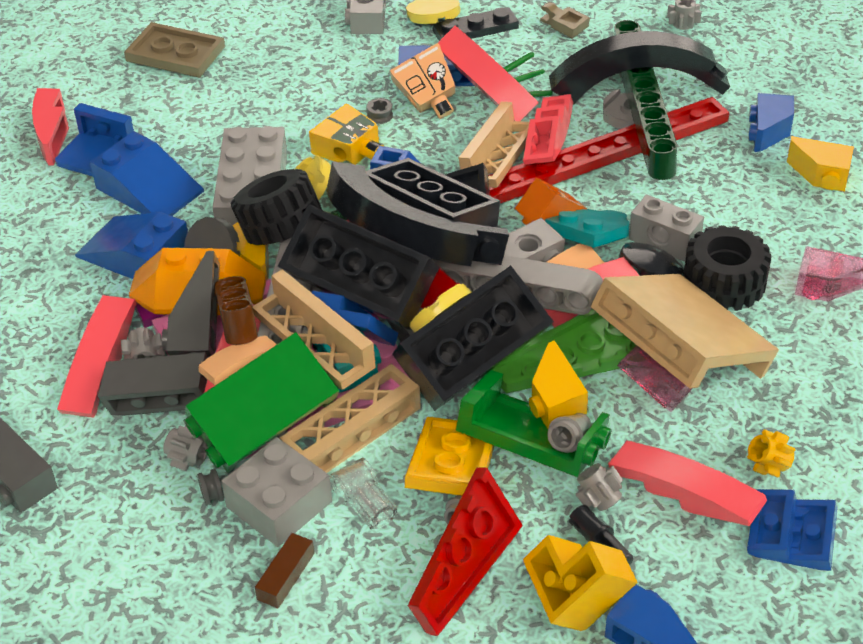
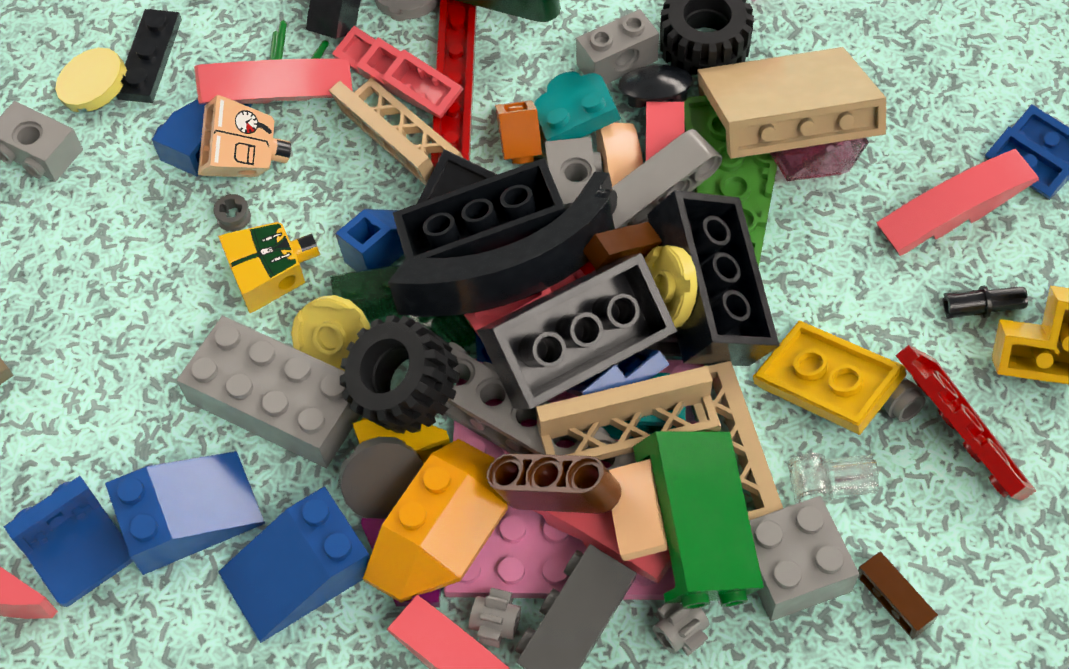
camera: 60 degrees left, 15 degrees up
dark grey slope [162,251,220,358] -> none
dark grey bush [197,468,224,506] -> none
green panel [456,370,612,477] -> none
yellow slope [529,340,588,428] -> none
light grey cone [548,413,591,453] -> none
light grey gear [576,463,623,511] -> none
yellow gear [747,429,796,478] -> none
none -> reddish brown piece [583,222,662,270]

